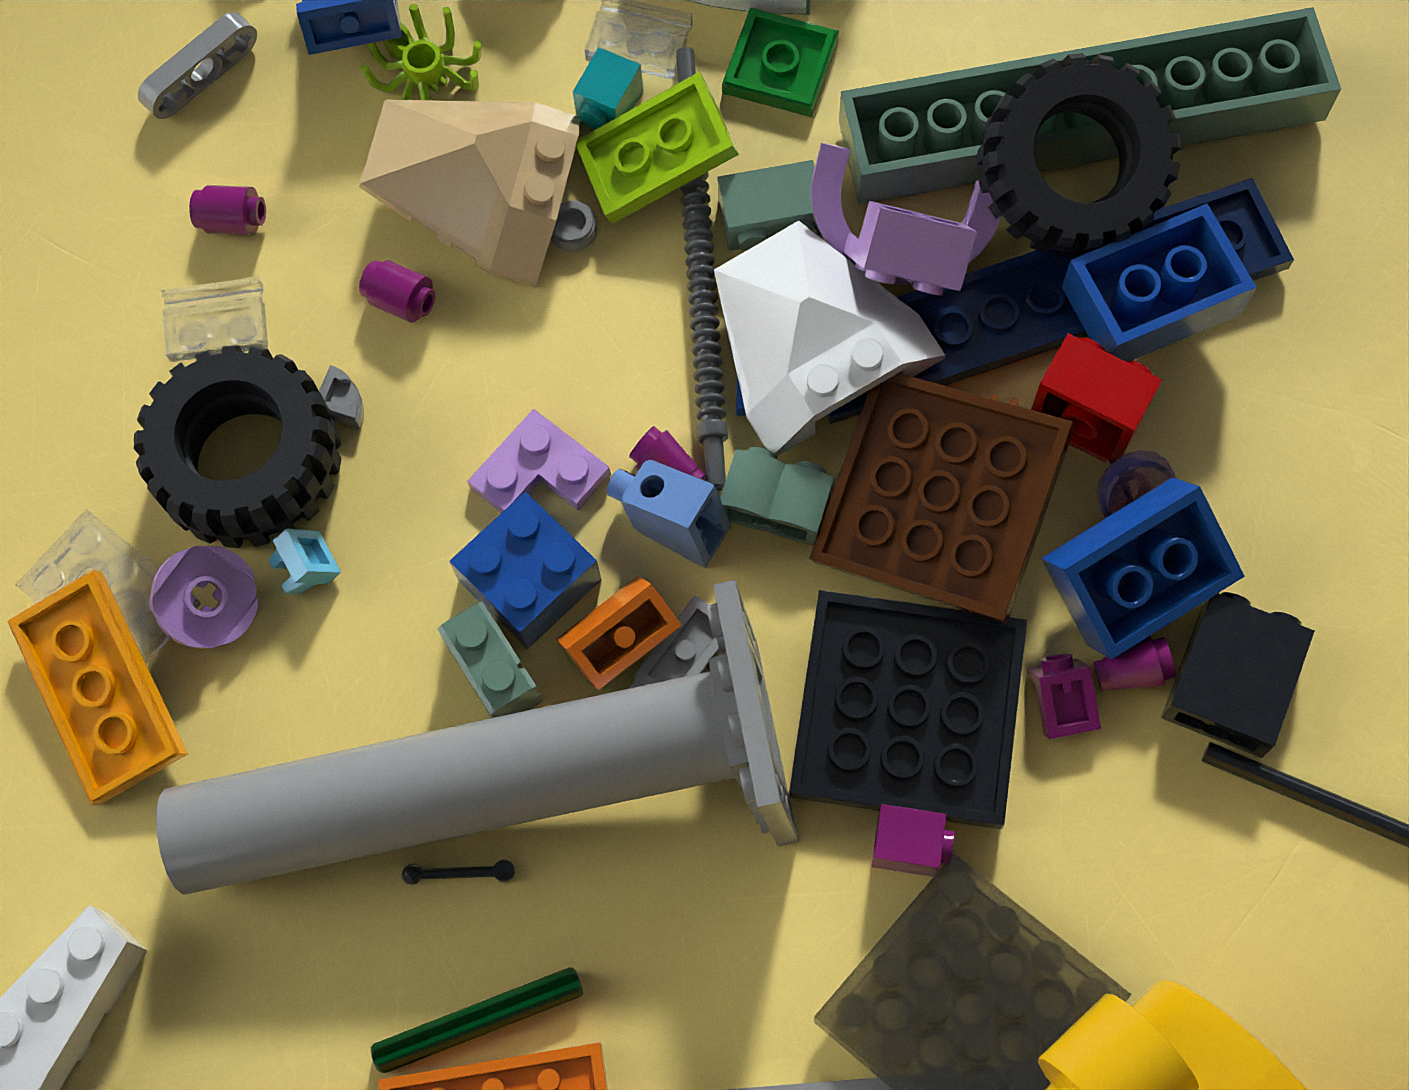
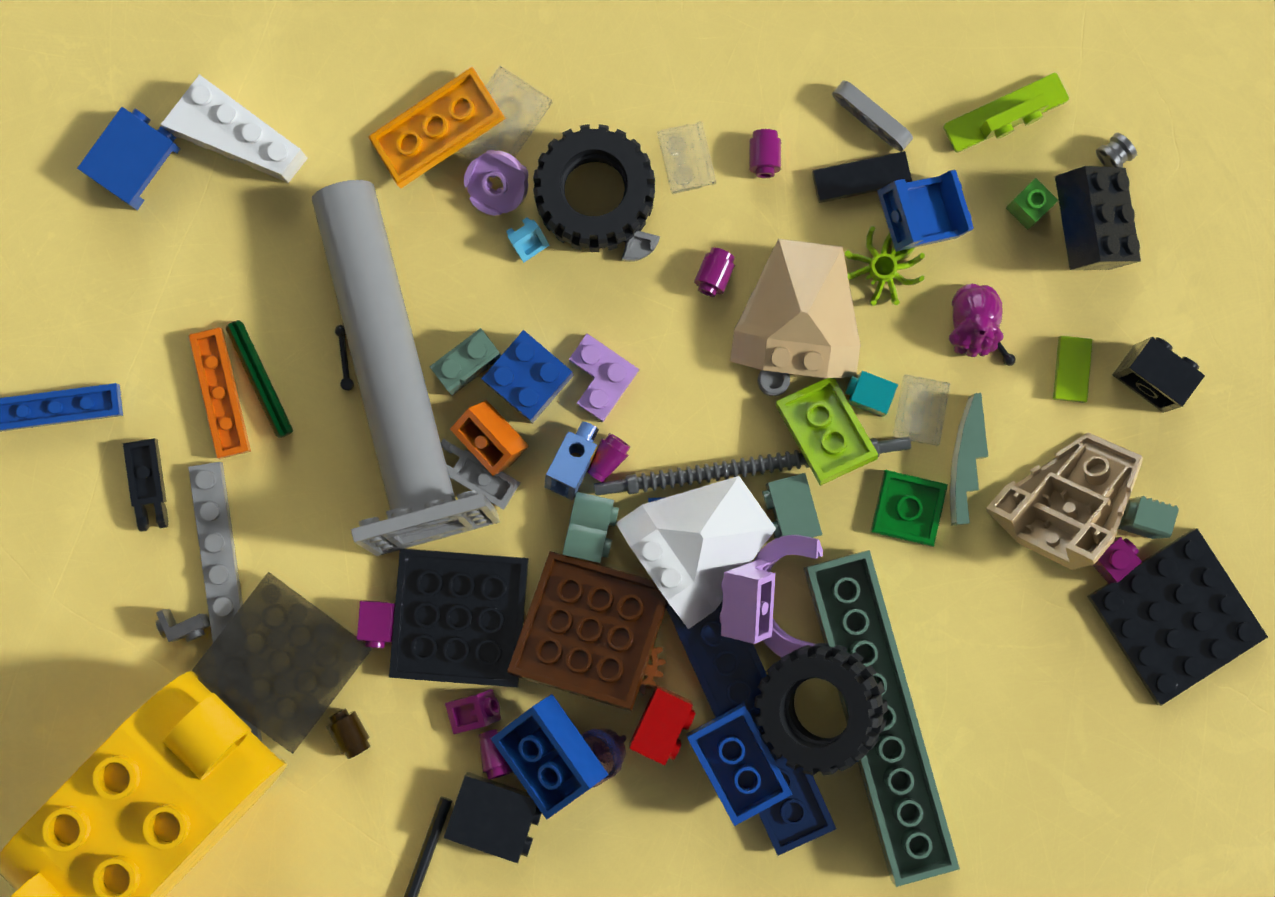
camera: 80 degrees right, 15 degrees up
none -> dark brown brick [326,708,371,759]
none -> black tile [812,151,912,203]

